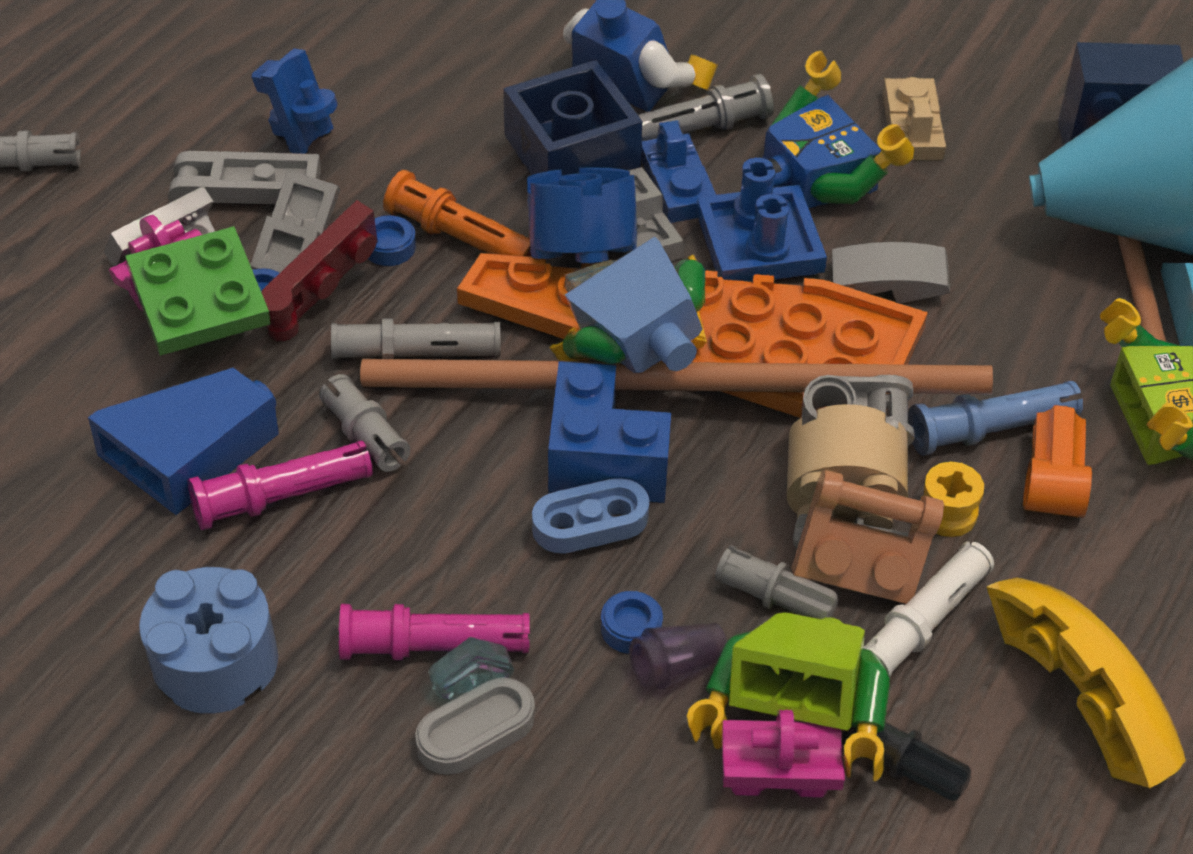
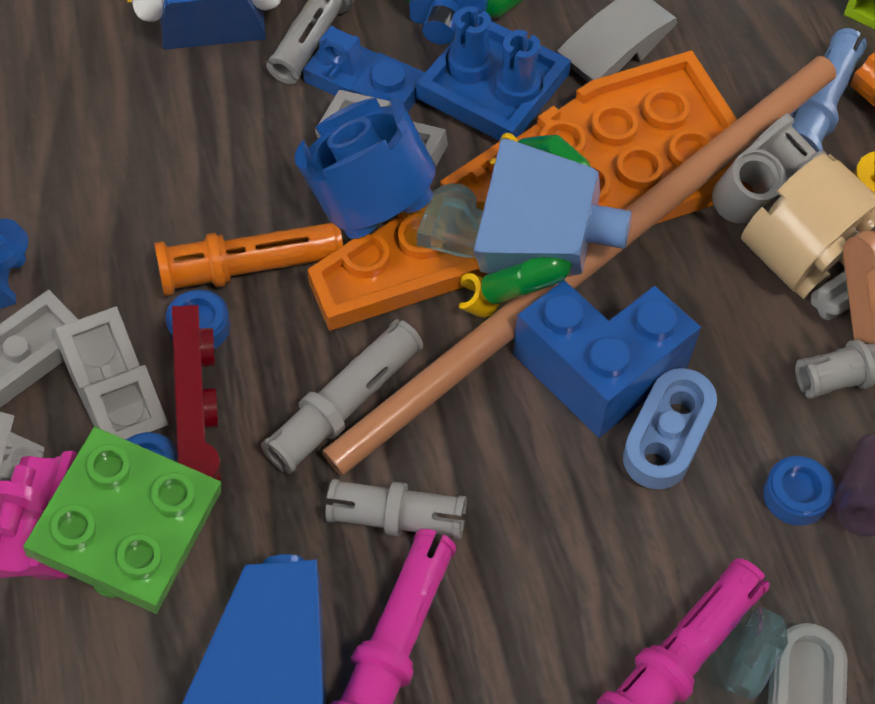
camera: 45 degrees left, 10 degrees up
dark blue brick [503,60,643,176] -> none

